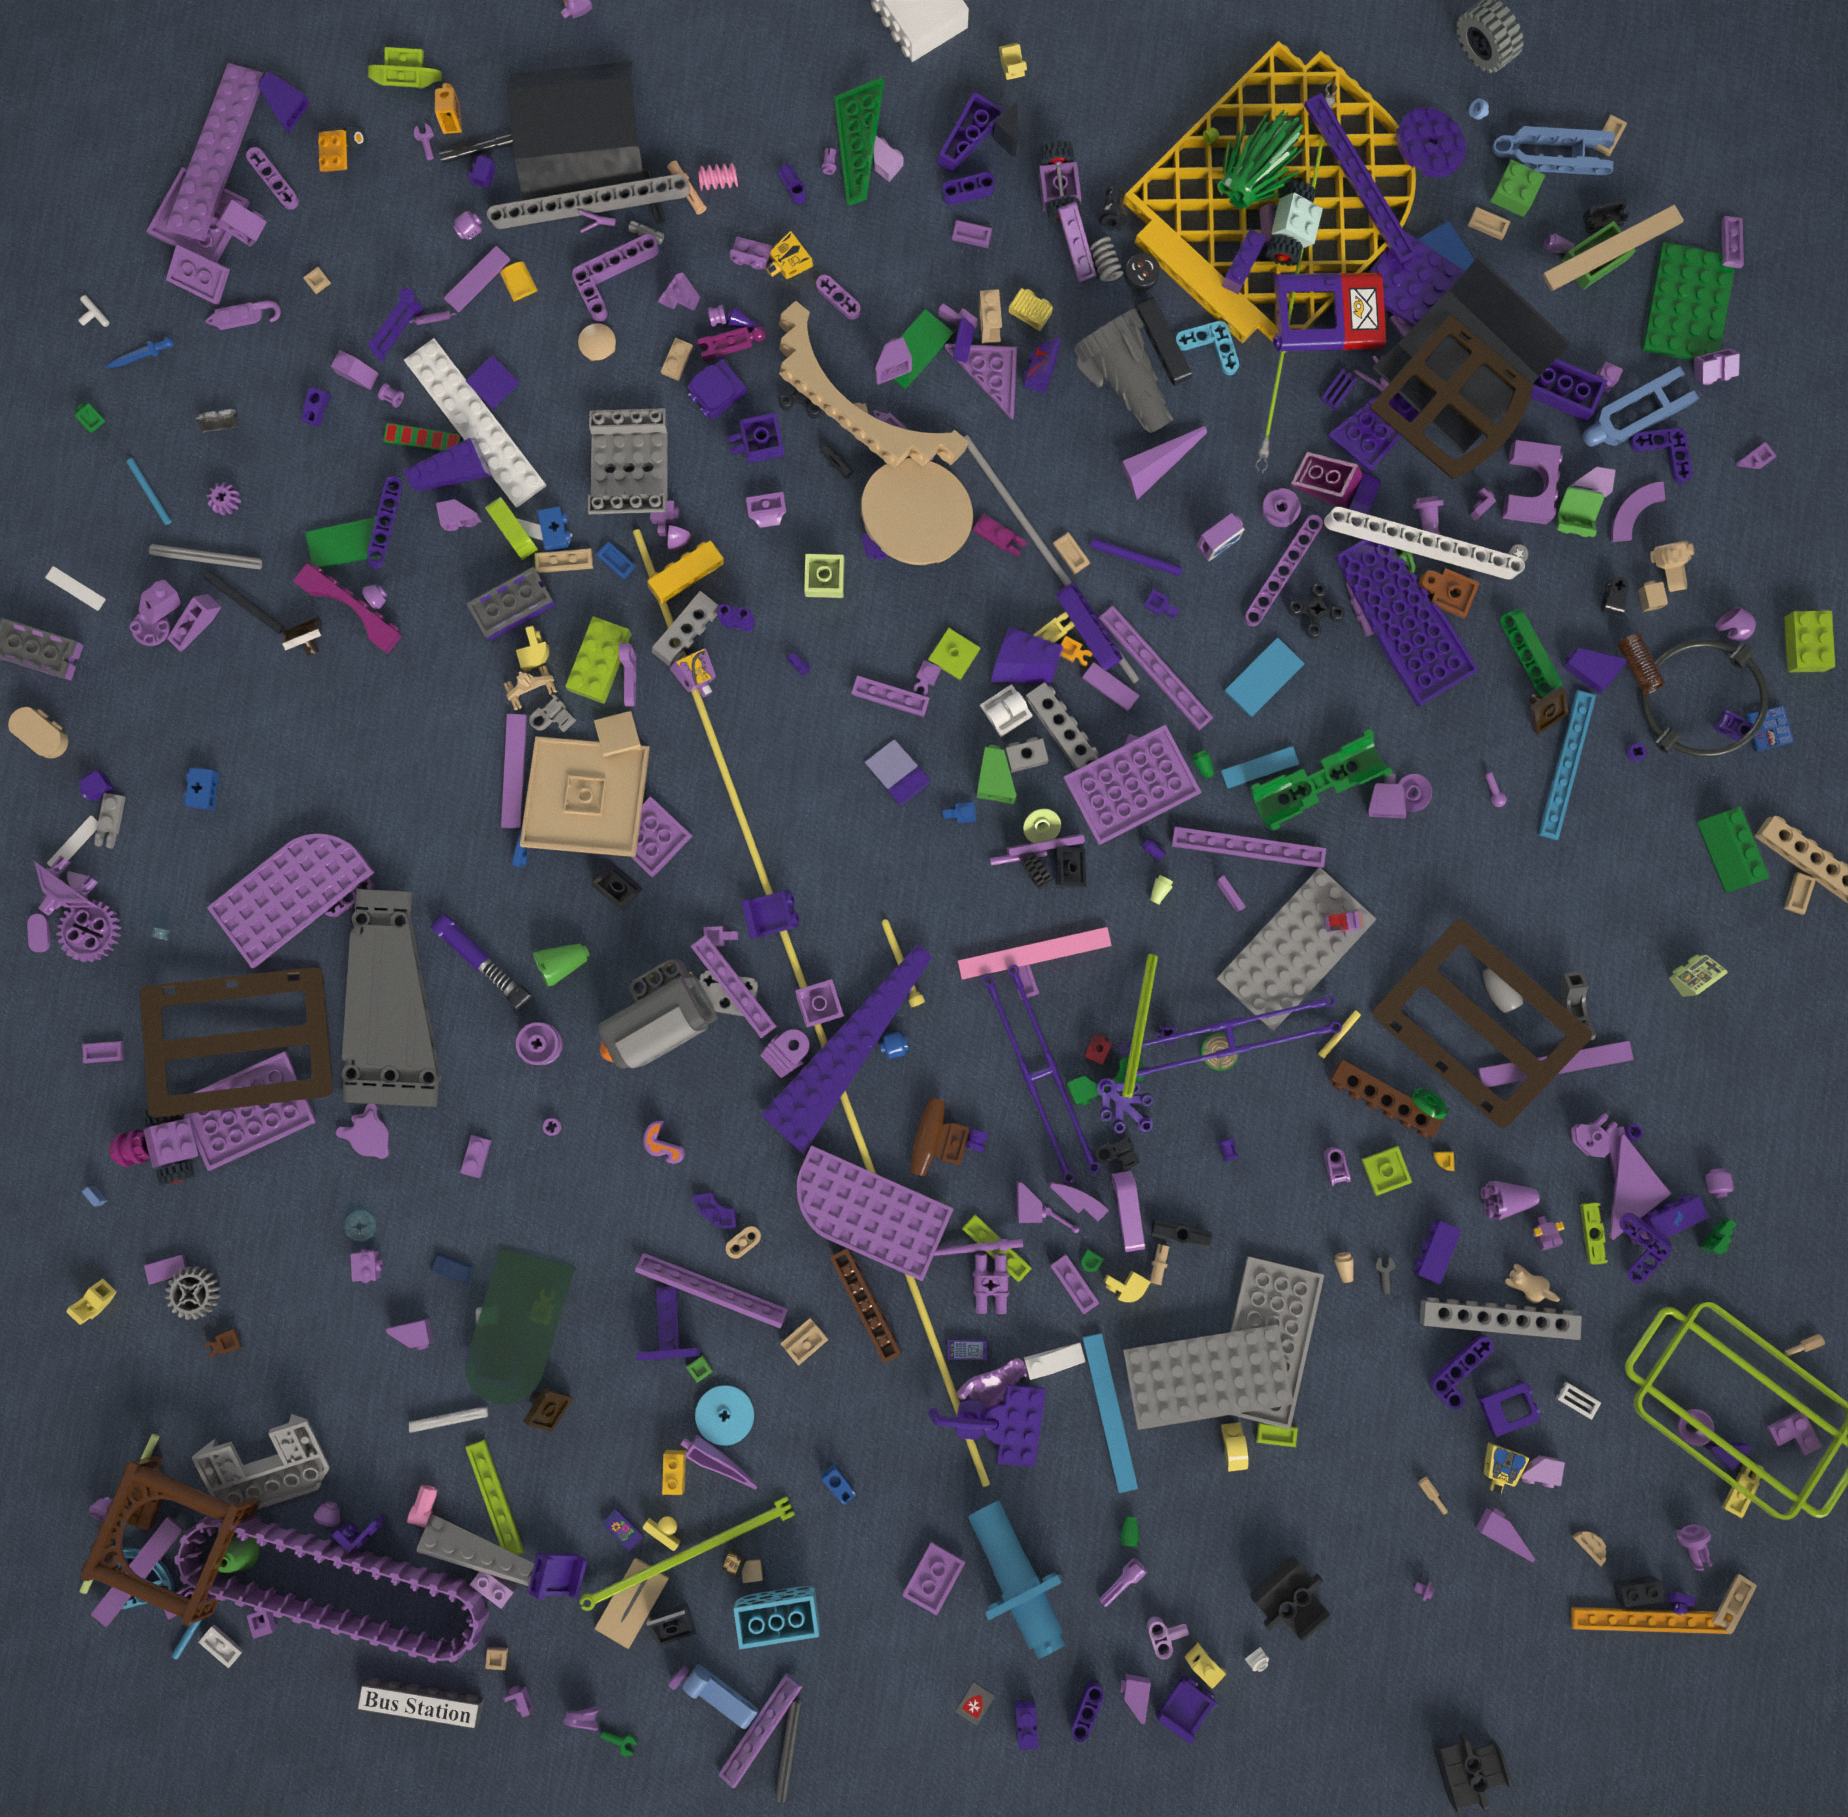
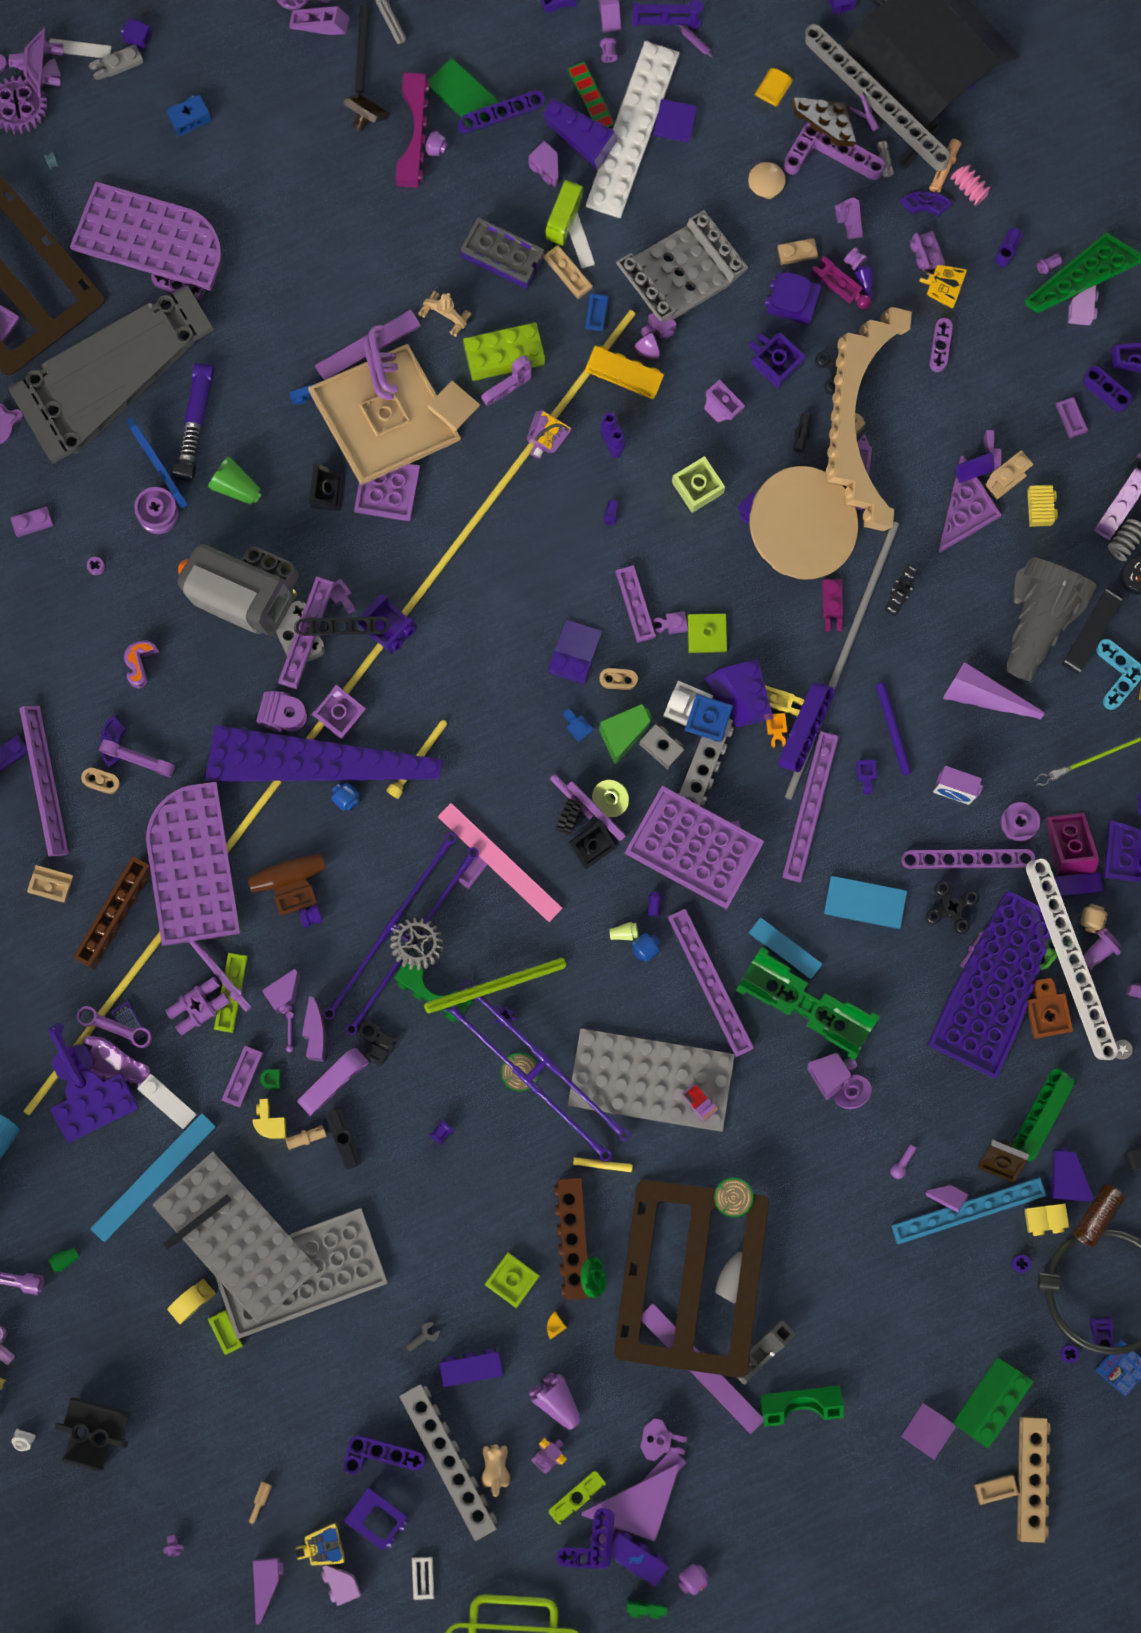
camera: 55 degrees right, 5 degrees down
medium lavender tile [444,246,511,313] -> none
medium lavender head [453,211,482,240] -> none
light yellow brick [516,626,549,672] -> none
light grey piece [529,695,576,732] -> none
blue brick [538,506,571,552] -> none
light grey brick [652,591,718,667] -> none
medium lavender slope [875,337,912,385] -> none
green tile [892,309,954,390] -> none
dark purple slope [1022,338,1061,394] -> none
tan tile [1053,532,1090,575] -> none
medium lavender tile [1082,662,1139,712] -> none
dark red brick [1083,1034,1112,1065] -> none
dark purple plant [1096,1078,1153,1133] -> none
green cone [1192,749,1215,779] -> none
medium lavender tile [1216,876,1245,912] -> none
medium lavender piece [1324,1147,1351,1186] -> none
tan cone [1334,1252,1353,1283] -> none
dark purple hinge [1625,1124,1643,1141] -> none
yellowish green slope [1669,954,1728,997] -> none
none -> medium lavender piece [77,1006,152,1048]
none -> medium lavender piece [99,739,176,777]
none -> blue tile [126,417,188,508]
none -> black bar [163,1194,232,1250]
none -> black beam [294,617,390,636]
none -> medium lavender piece [363,325,399,400]
none -> light grey gear [390,917,443,970]
none -> tan plate [599,668,638,690]
none -> blue head [631,933,660,962]
none -> blue tile [684,694,733,742]
none -> dark tan tile [714,1177,754,1218]
none -> green arch [760,1386,844,1427]
none -> dark brown plate [792,97,856,147]
none -> black gear [885,564,919,616]
none -> dark purple tile [900,191,953,217]
none -> medium lavender slope [901,1403,956,1460]
none -> medium lavender tile [926,1185,968,1212]
none -> light yellow brick [1024,1204,1069,1236]
none -> dark purple bush [1060,1345,1079,1363]
none -> tan head [1080,904,1108,934]

